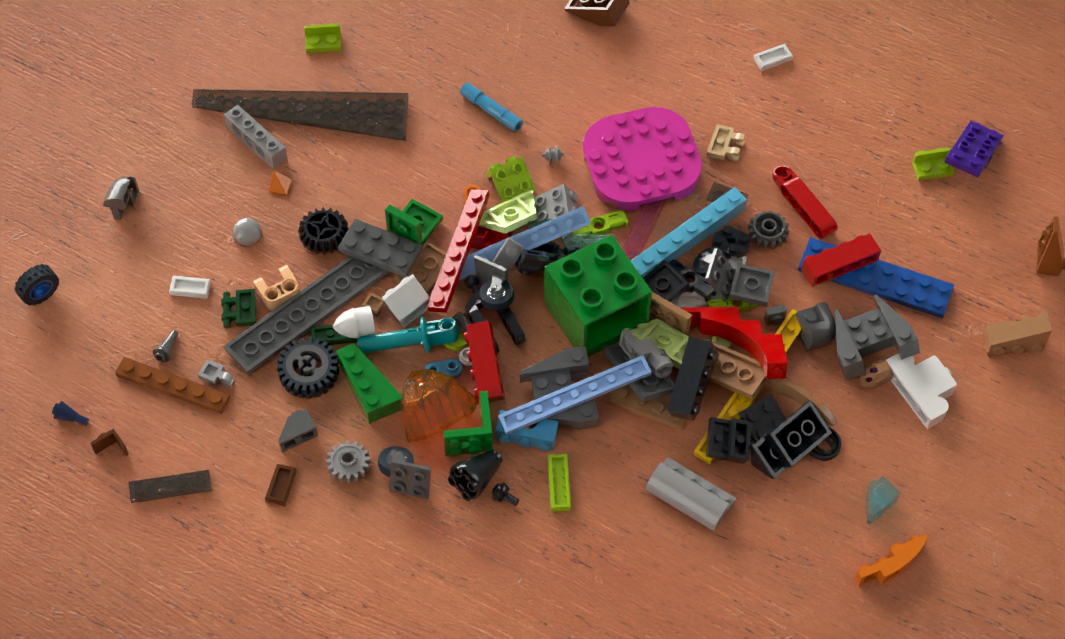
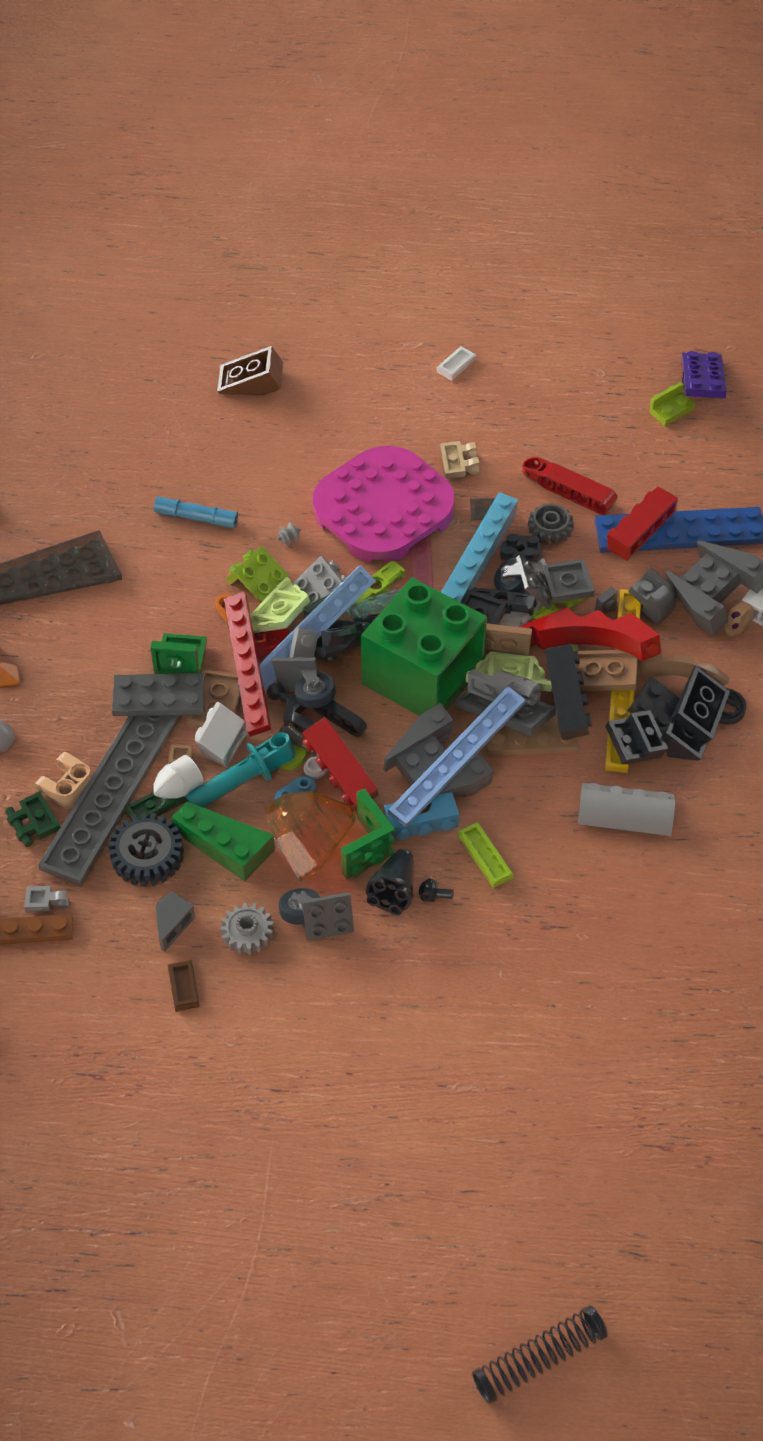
camera: 25 degrees left, 5 degrees down
clear smoke plate [129,470,212,503] -> none
black gear [298,207,349,255] -> none

